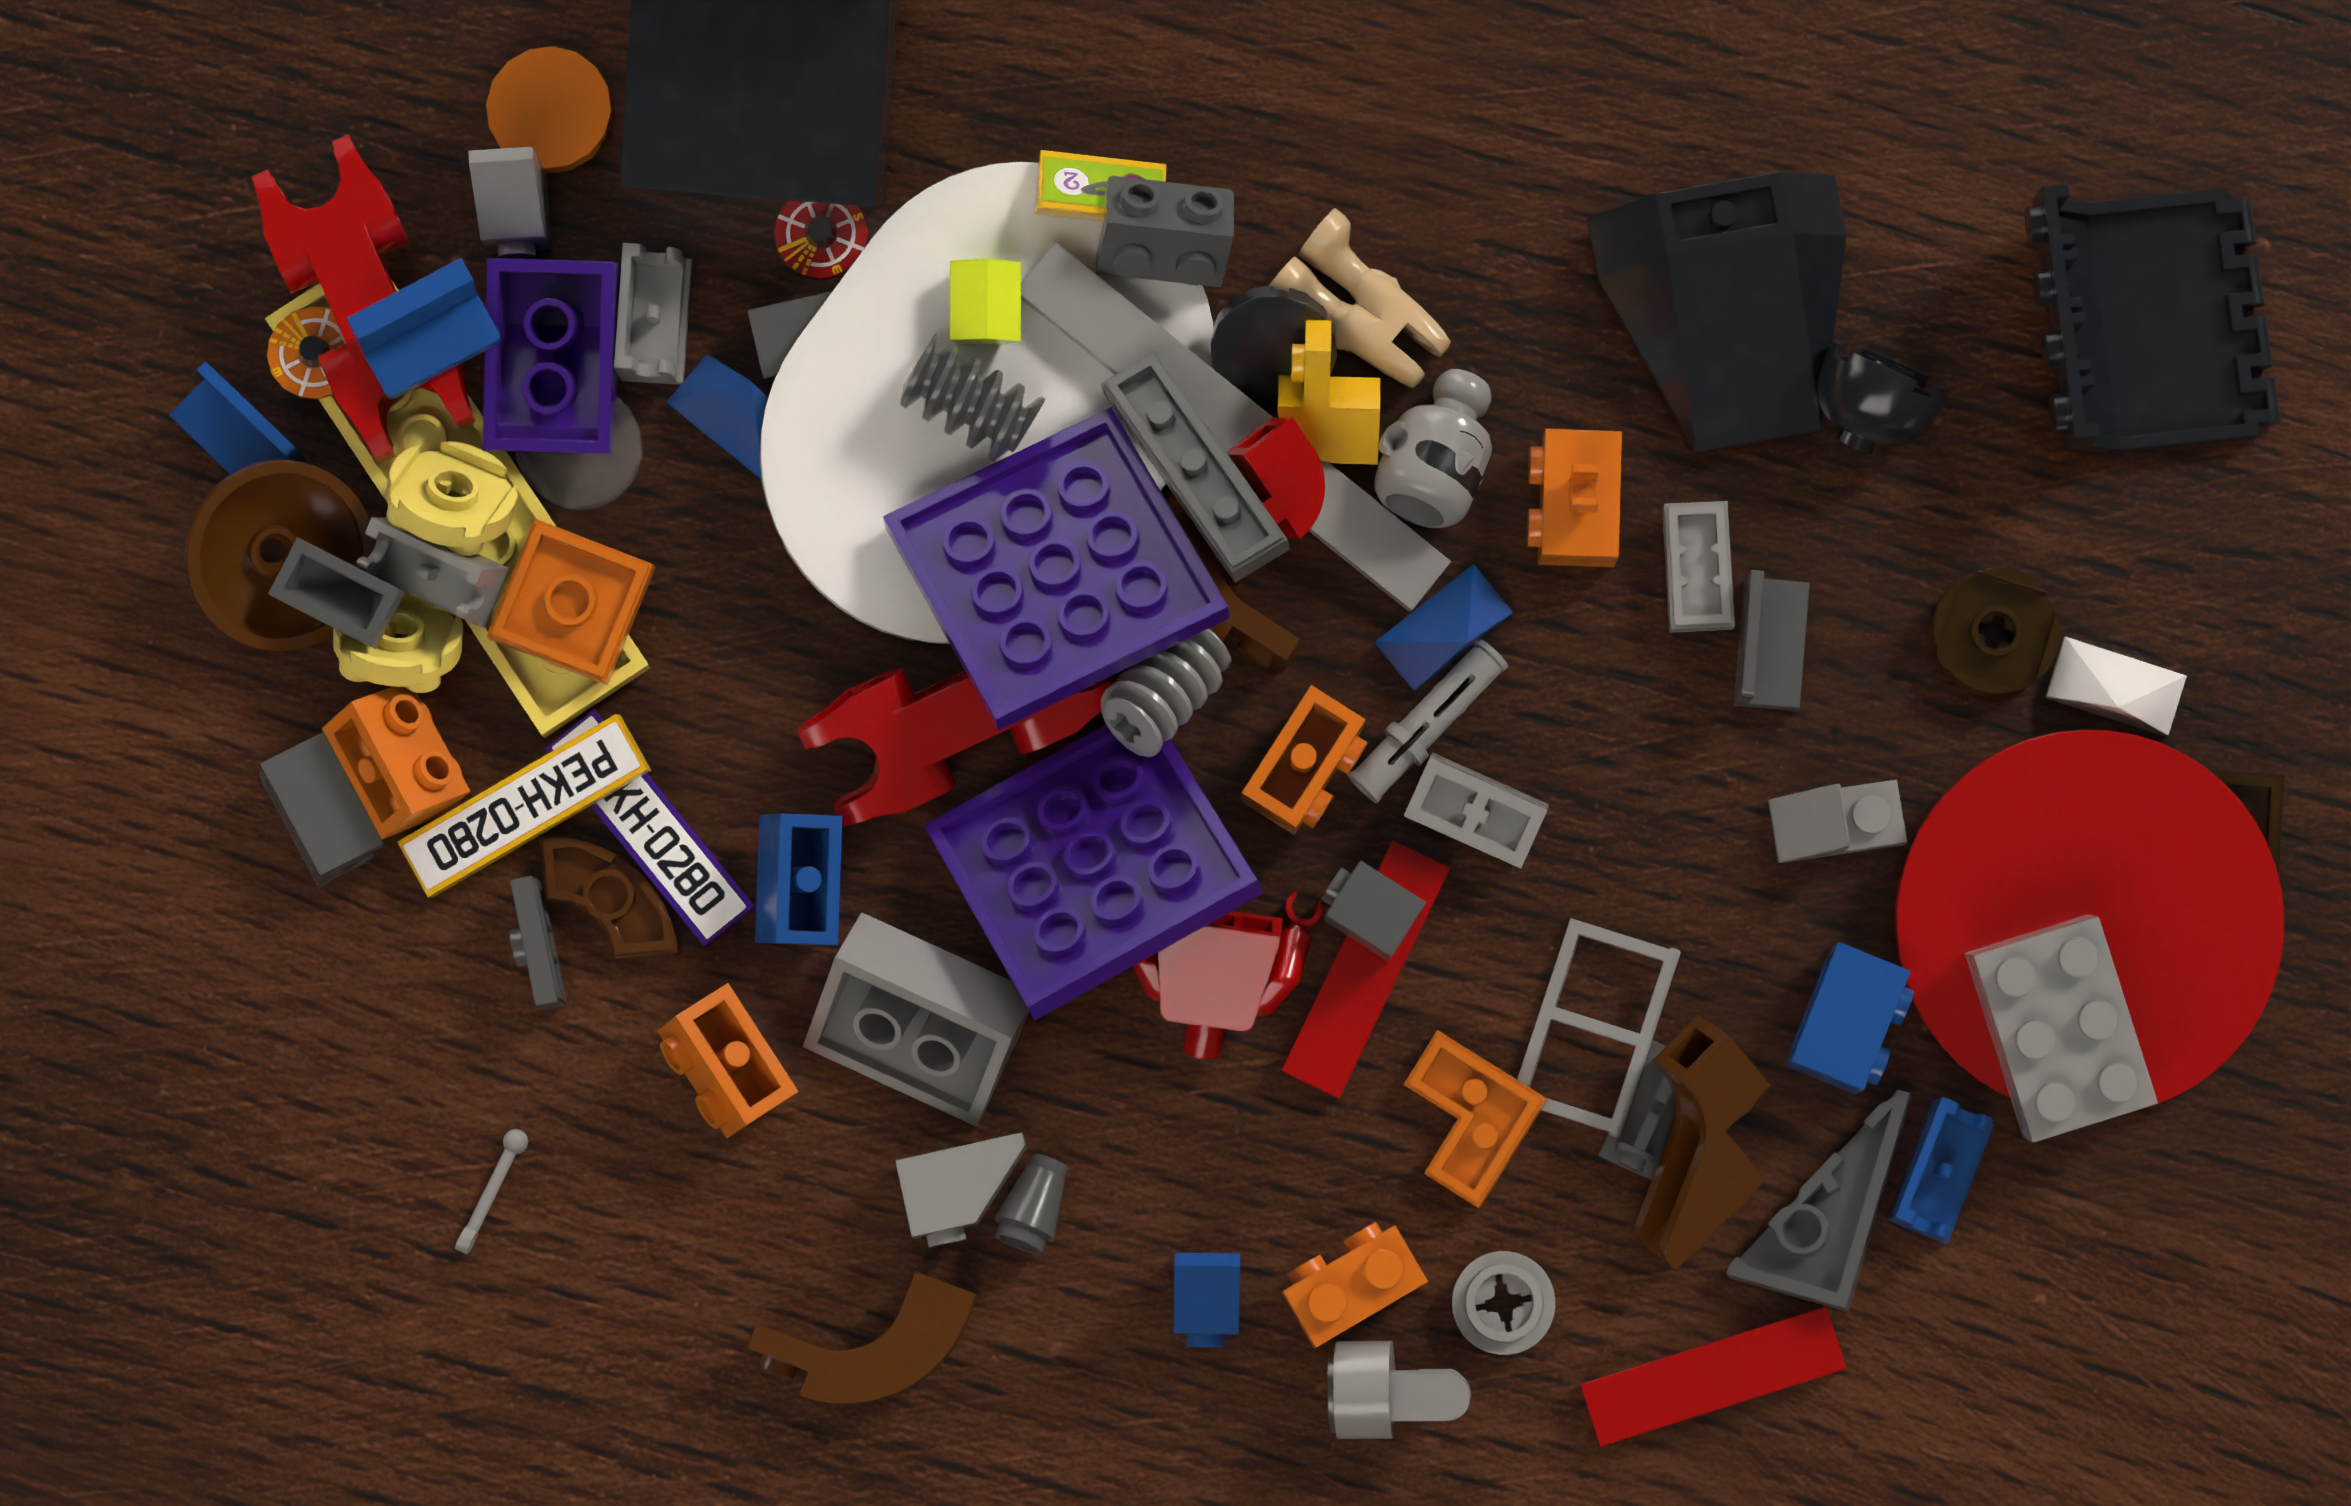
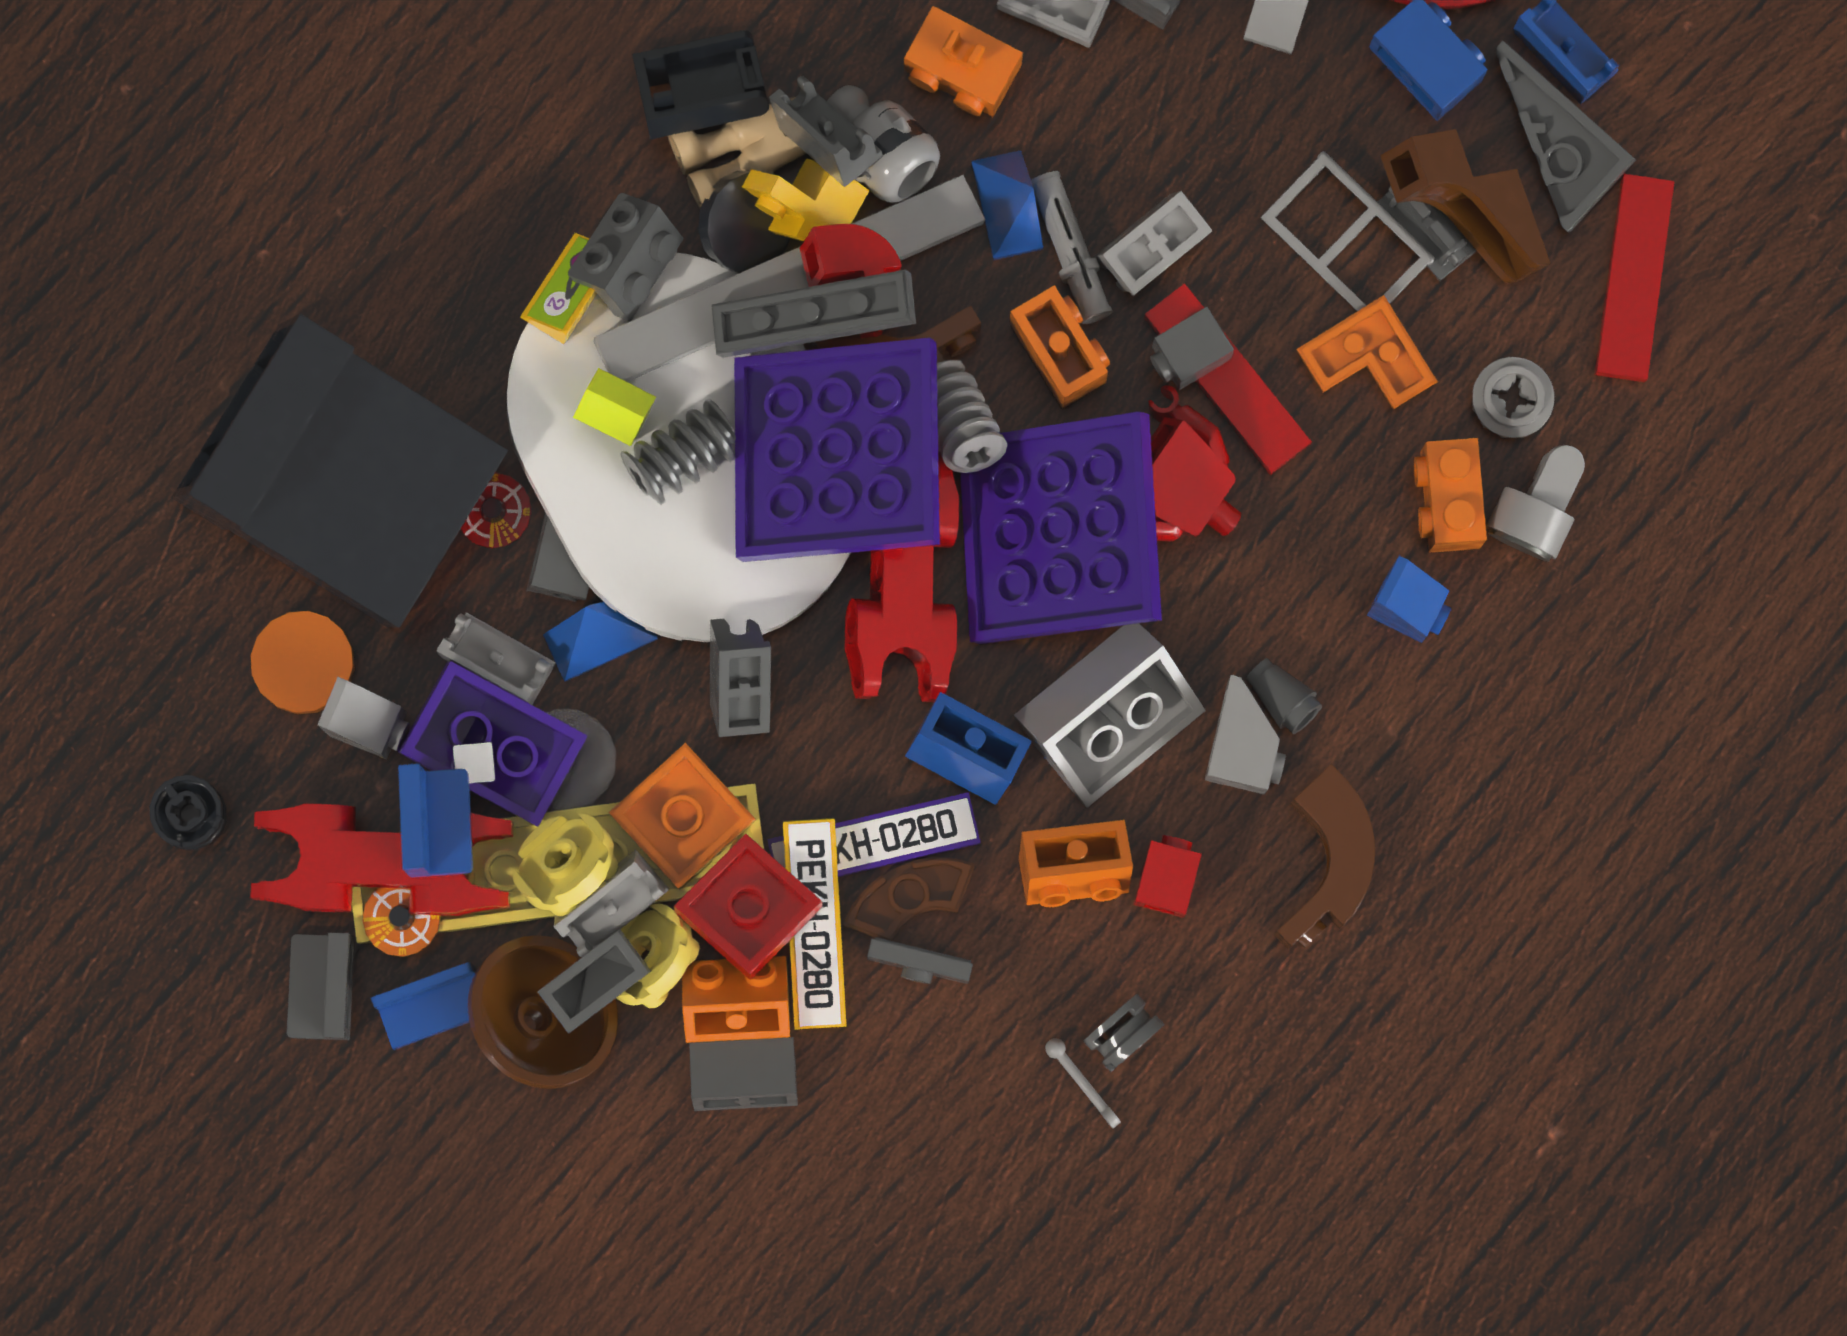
camera: 65 degrees left, 0 degrees up
none -> black wheel [149,775,227,850]
none -> dark grey panel [287,933,355,1040]
none -> white sticker [453,742,495,783]
none -> black container [632,30,769,139]
none -> red tile [674,834,822,980]
none -> dark grey hinge [710,618,771,737]
none -> dark grey hinge [769,76,883,188]
none -> dark grey wheel [1083,994,1165,1073]
none -> red brick [1133,835,1202,918]

